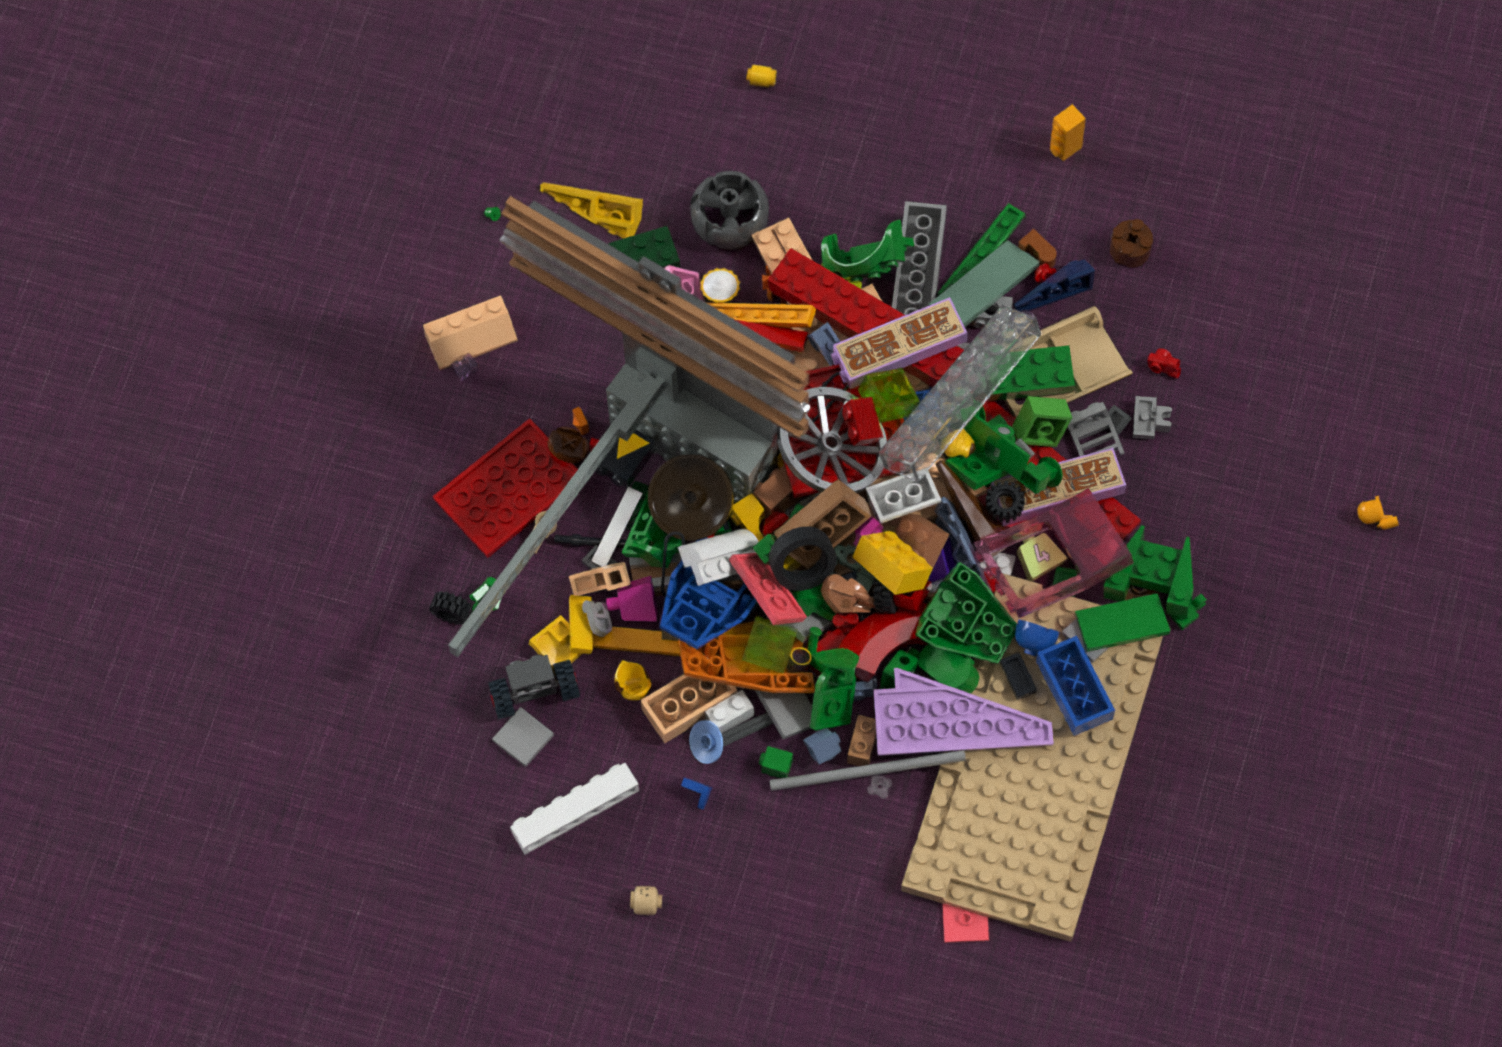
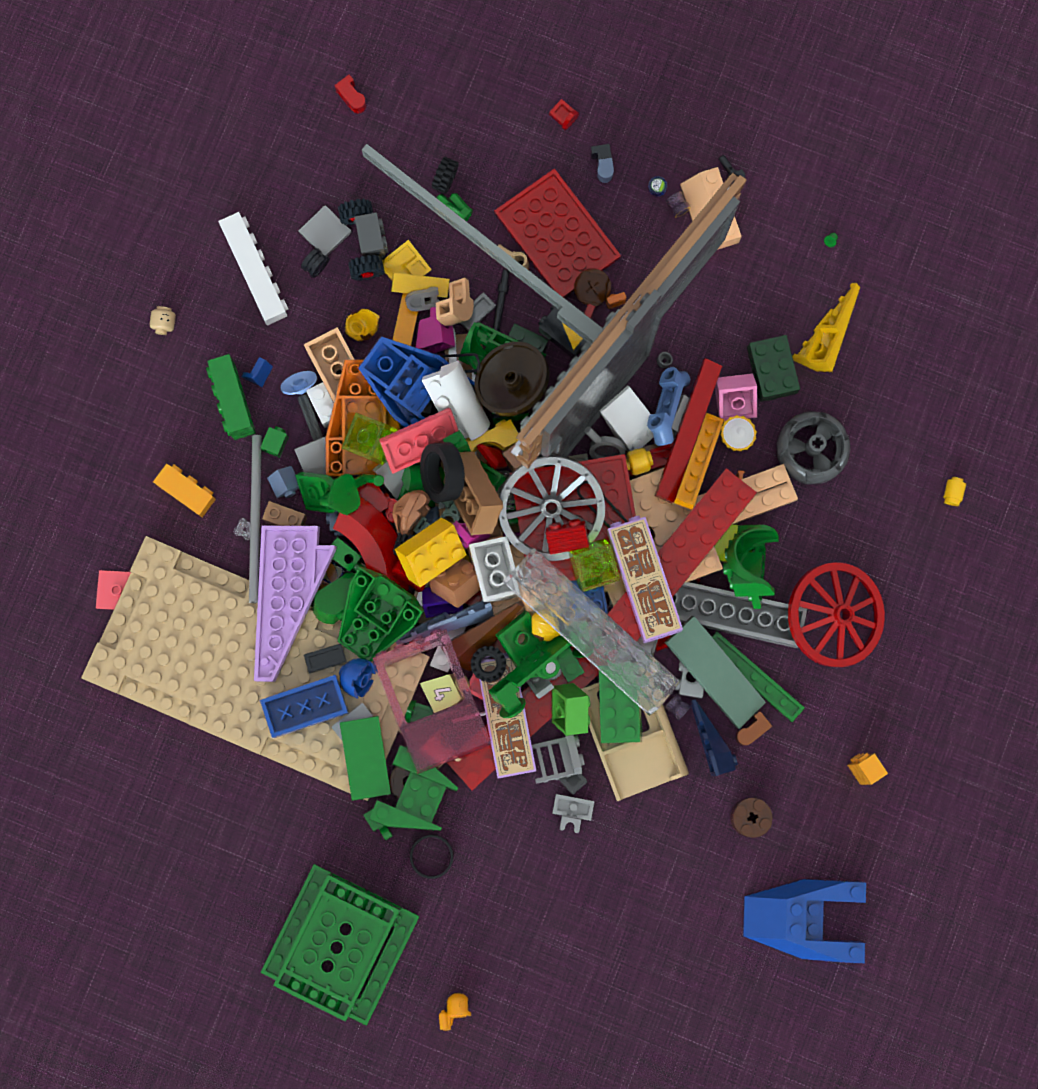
camera: 90 degrees right, 15 degrees up
white sticker [592,487,642,566] -> none
wheel [786,647,812,673] -> none
sand blue plate [807,322,841,366] -> none
red plate [1035,263,1057,283] -> none
red plate [1147,348,1181,379] -> none
none -> light orange brick [153,464,216,517]
none -> green brick [206,354,256,440]
none -> green plate [260,864,420,1026]
none -> black wheel [301,248,330,278]
none -> red leg [335,74,366,114]
none -> black tyre [410,835,453,879]
none -> red tile [549,99,579,130]
none -> leg [590,144,614,183]
none -> tile [648,176,667,196]
none -> black bar [719,155,745,186]
none -> blue wedge [743,879,866,963]
none -> red wheel [788,562,885,667]

